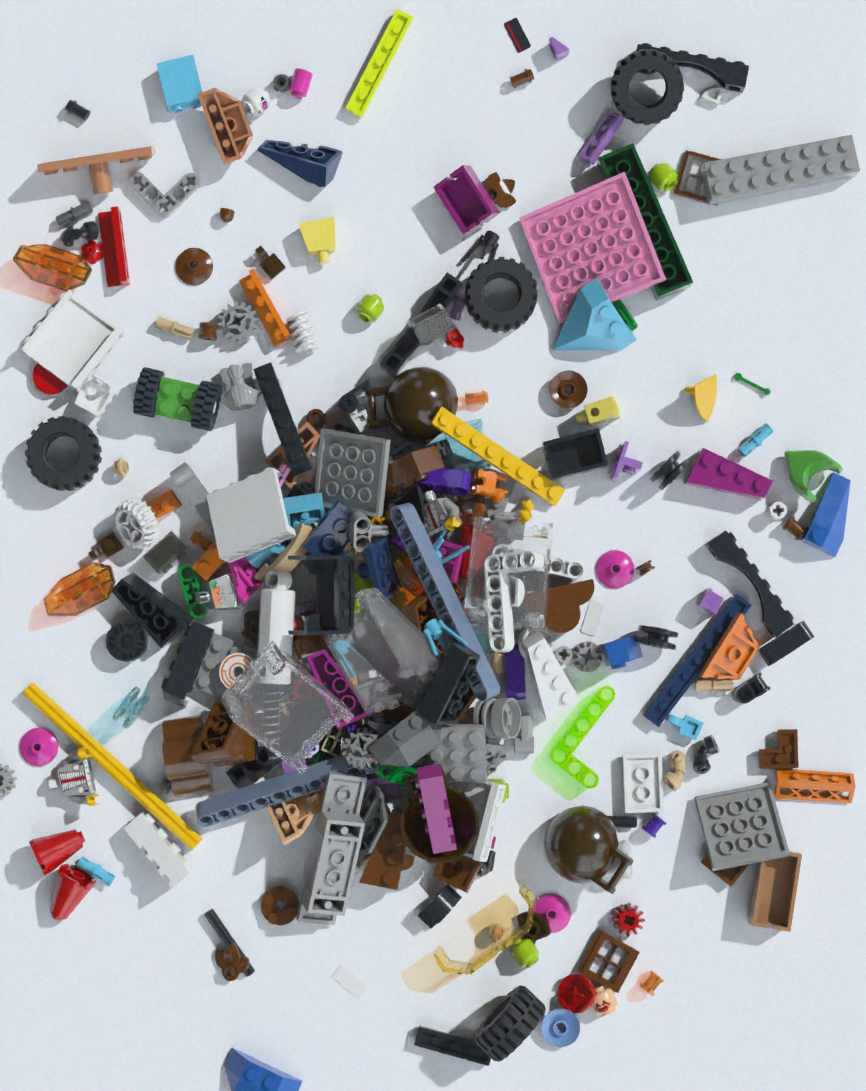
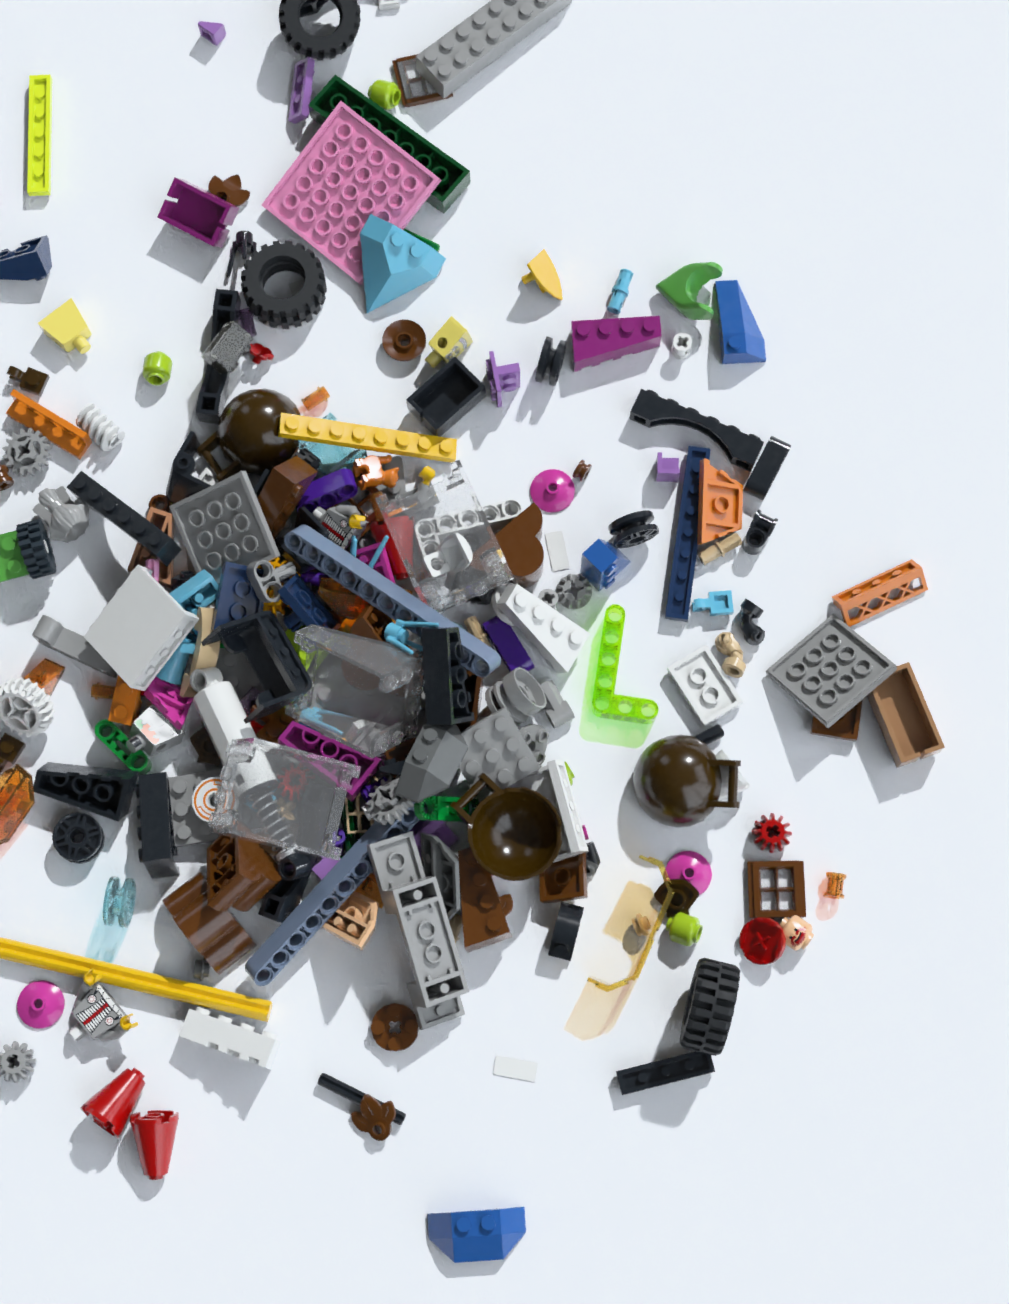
camera: 30 degrees left, 10 degrees down
medium azure pin [76,856,116,887] -> none
clear smoke brick [143,531,189,575] -> none
magenta wedge [415,764,457,854] -> none
white beam [484,551,544,652] -> none
black sticker [504,18,531,53] -> none
reddish brown pin [509,69,535,89] -> none
medium blue dish [541,1008,580,1047] -> none
dark purple bush [642,812,667,838] -> none
green hinge [734,373,771,395] -> none
reddish brown plate [758,729,799,769] -> none
reddish brown bush [782,516,808,541] -> none

